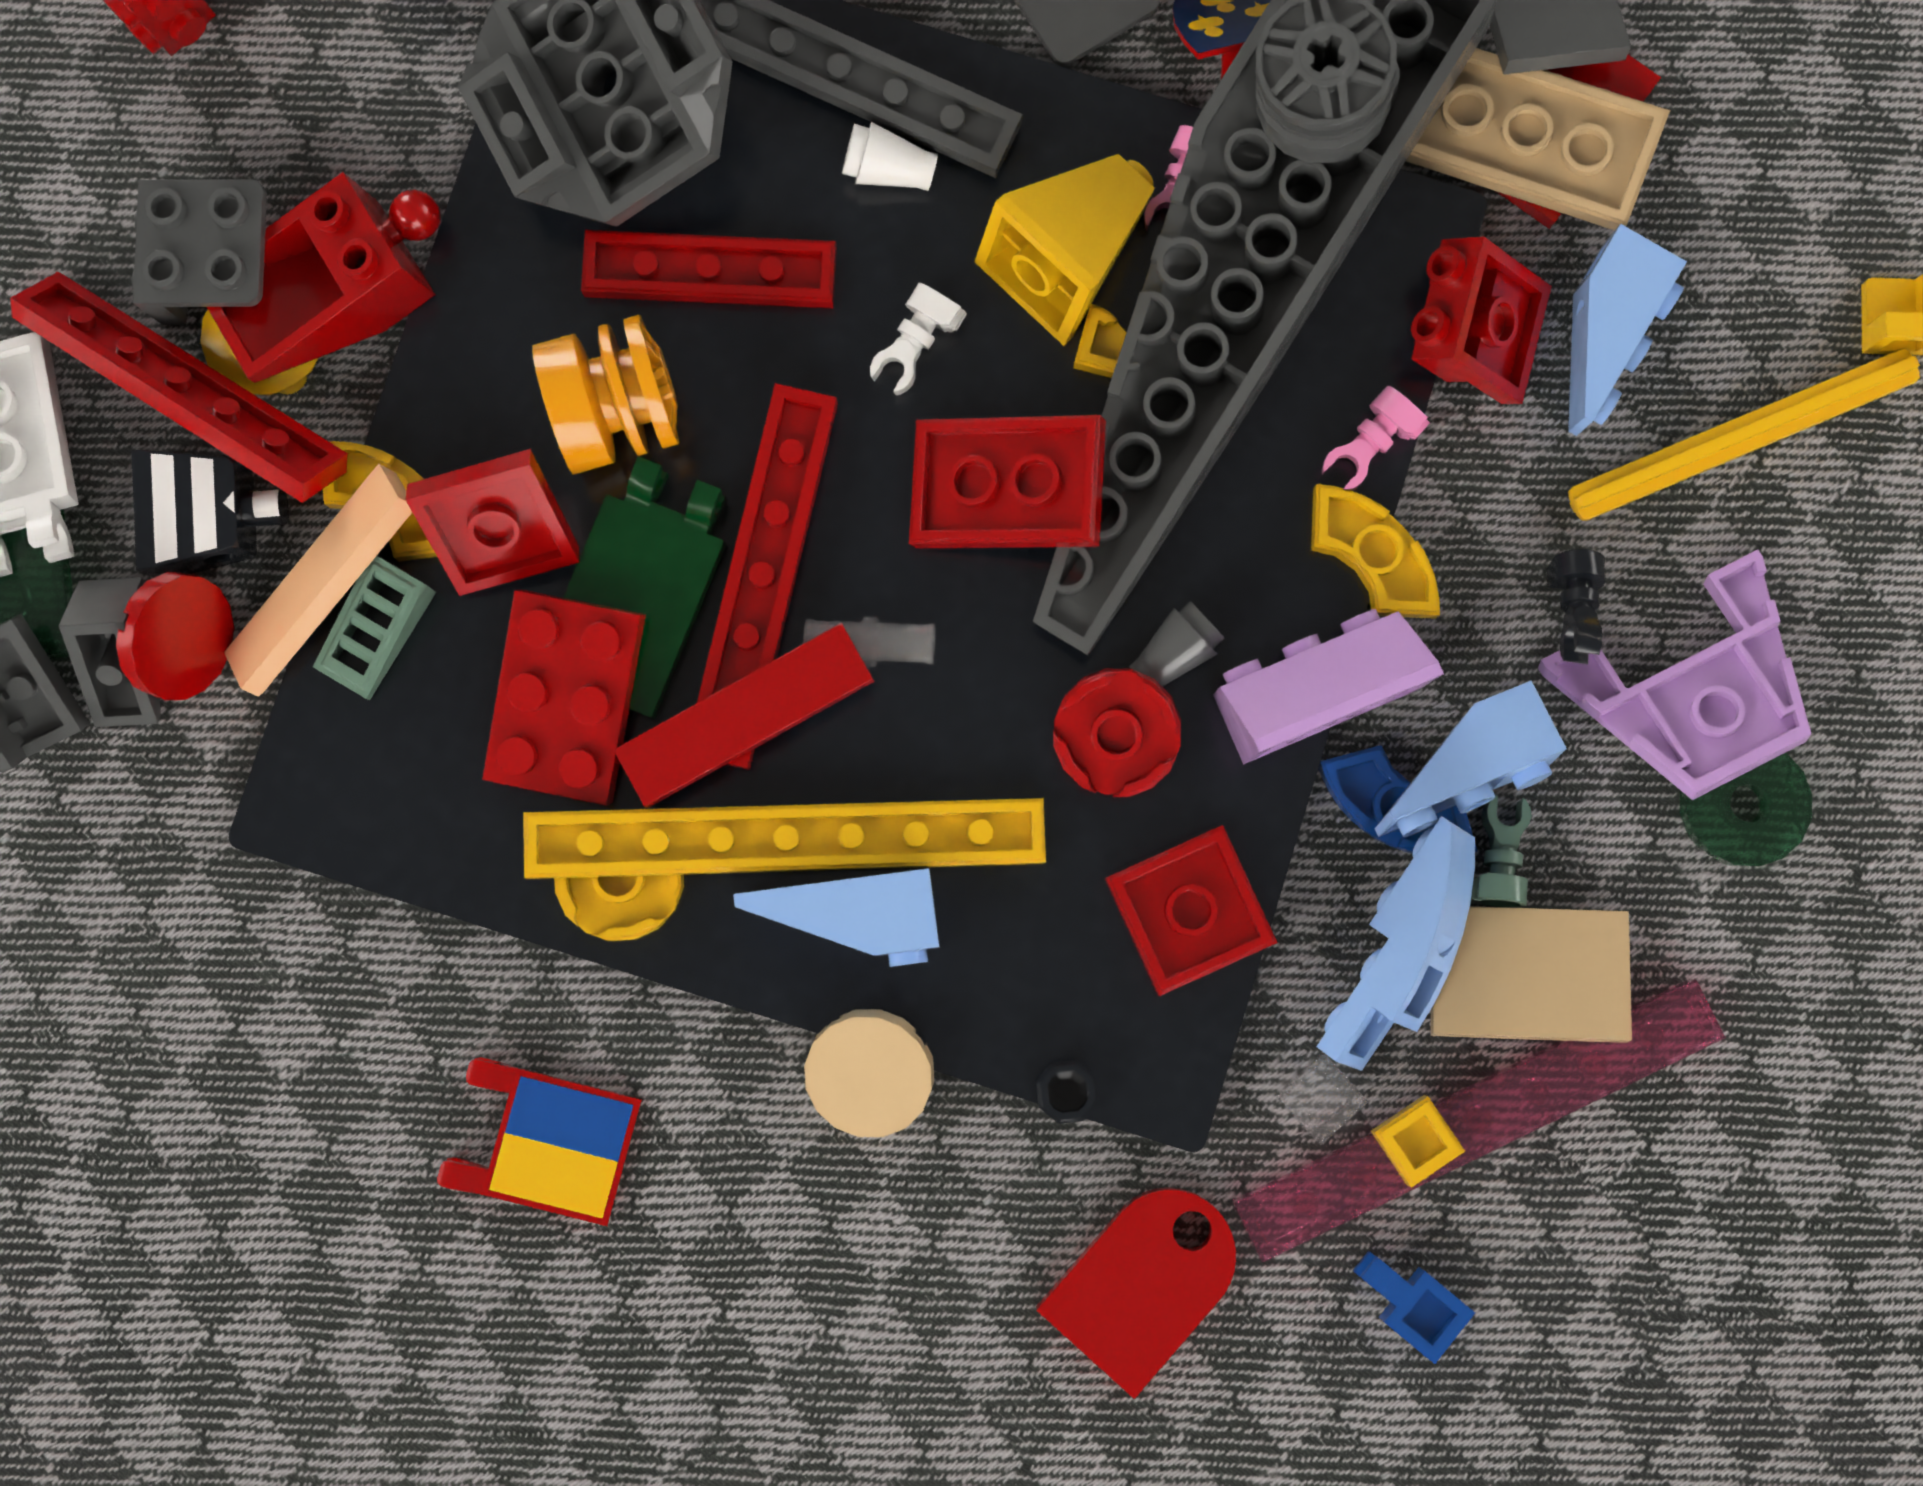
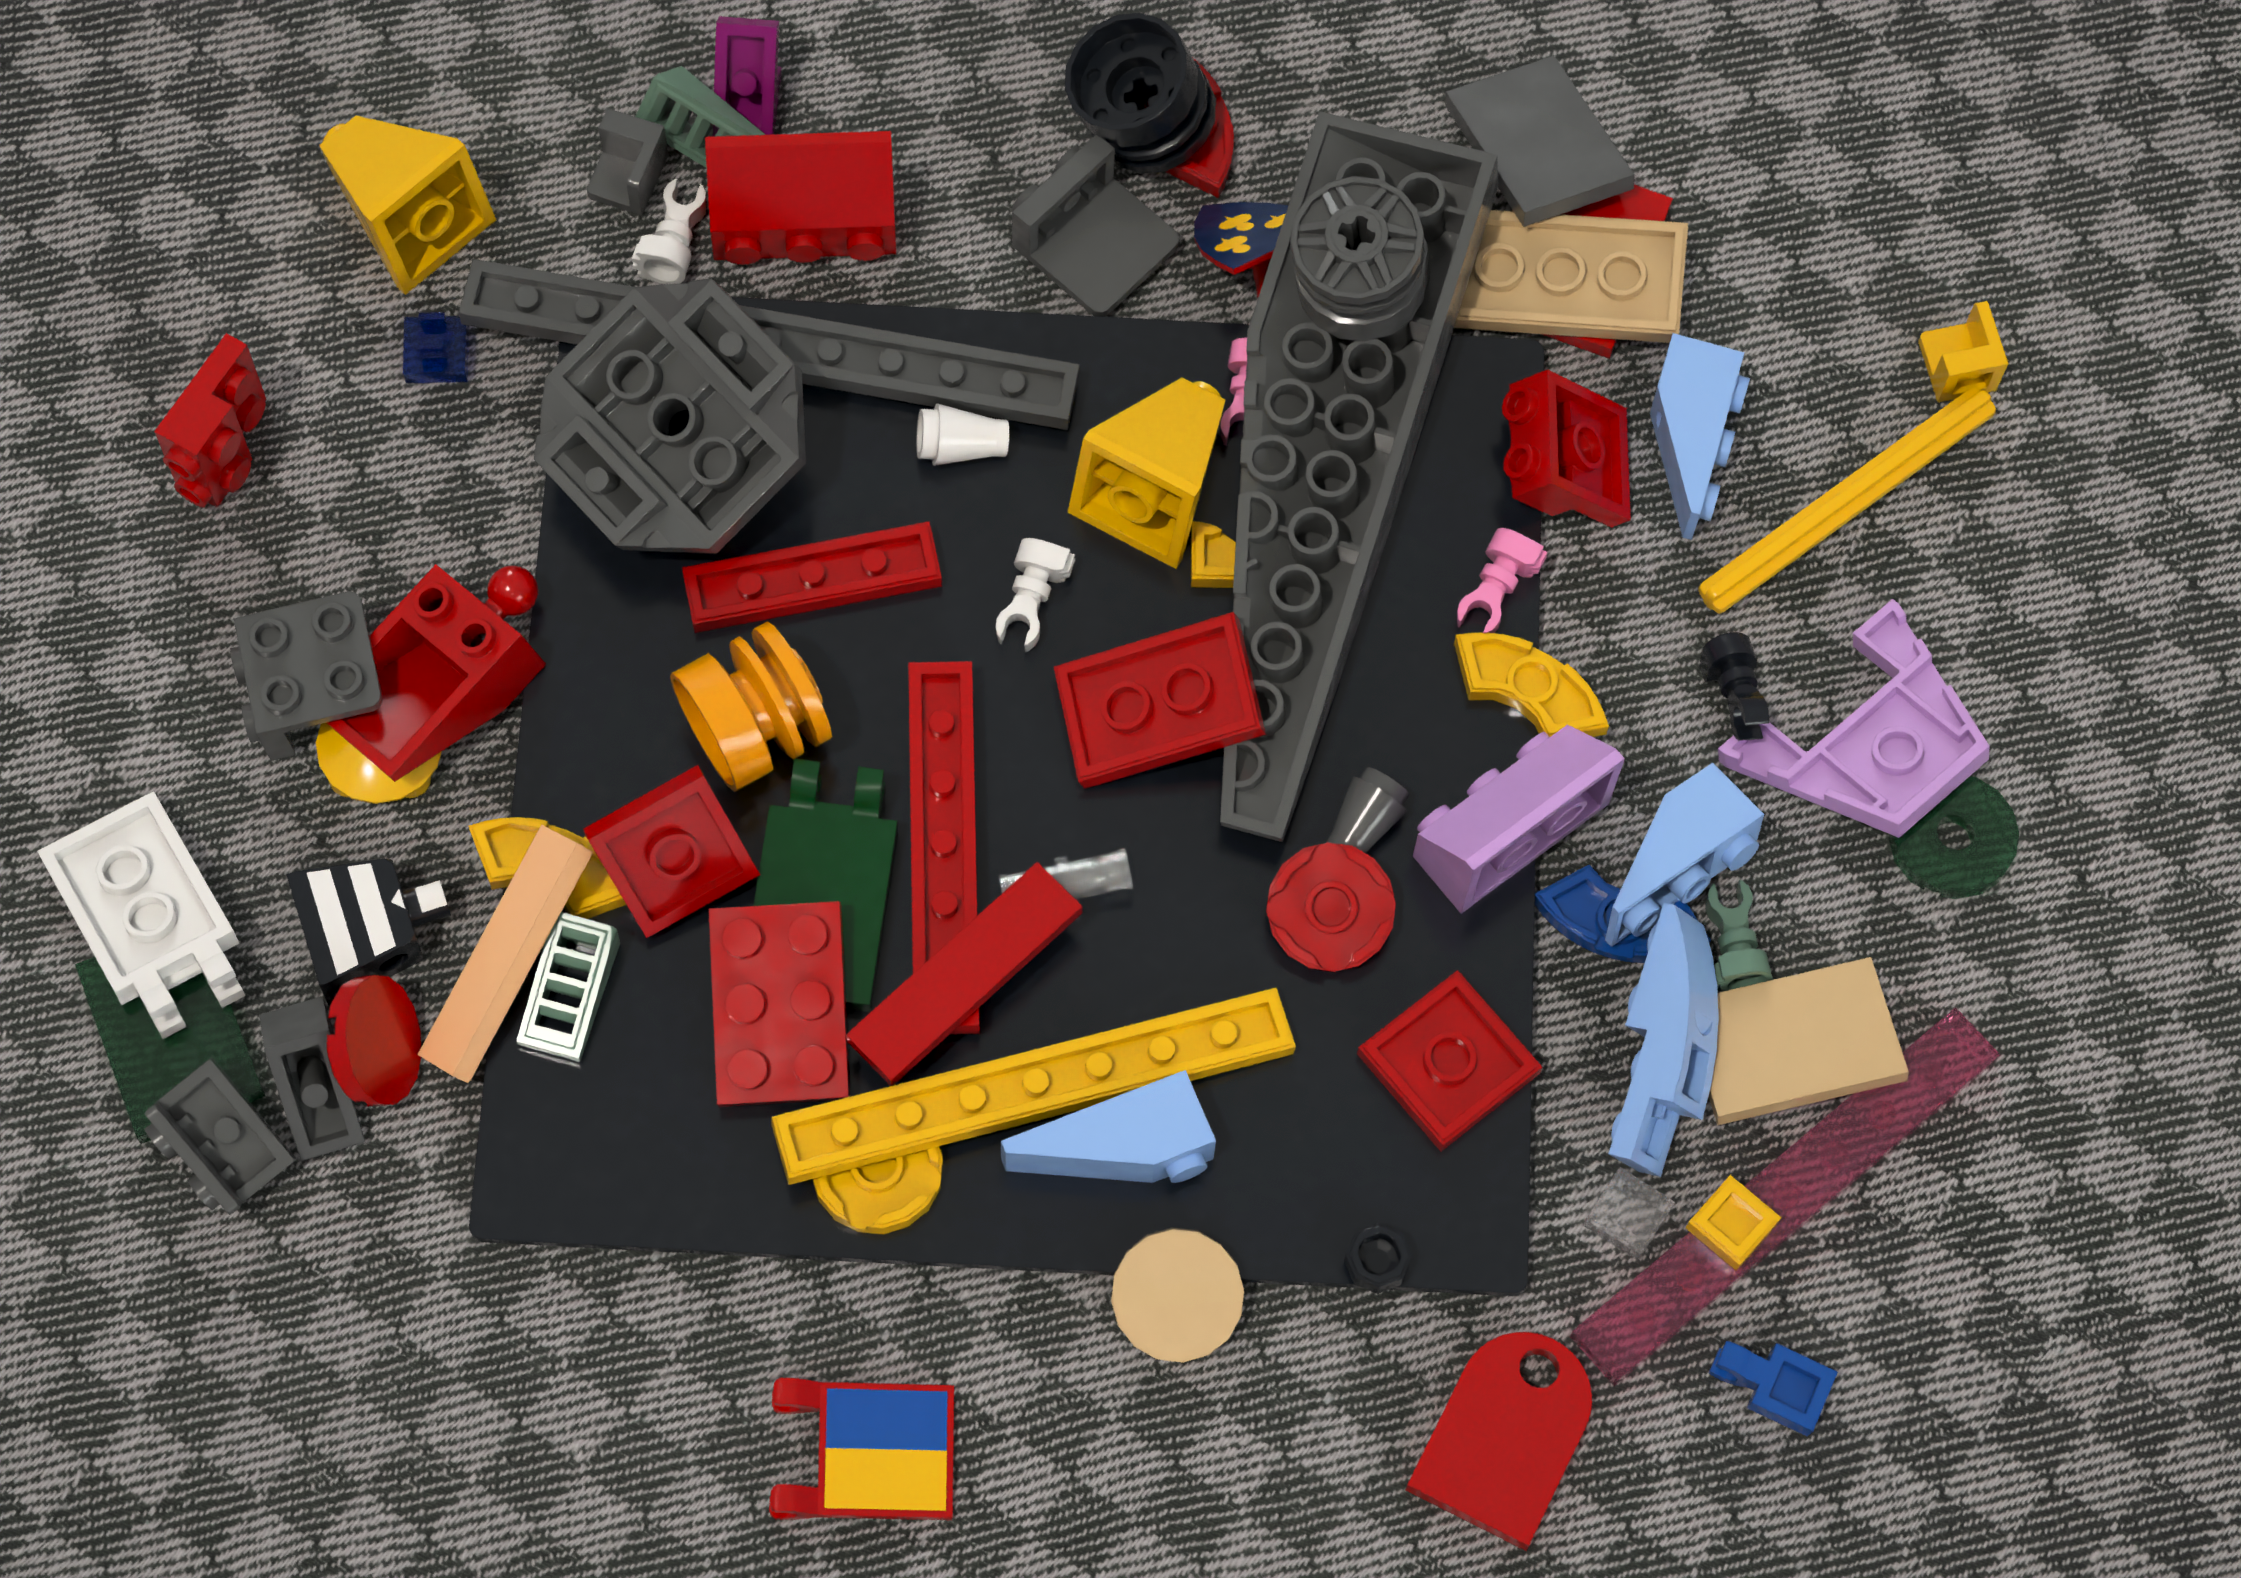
camera: 20 degrees left, 15 degrees down
red plate [10,271,348,503] -> none

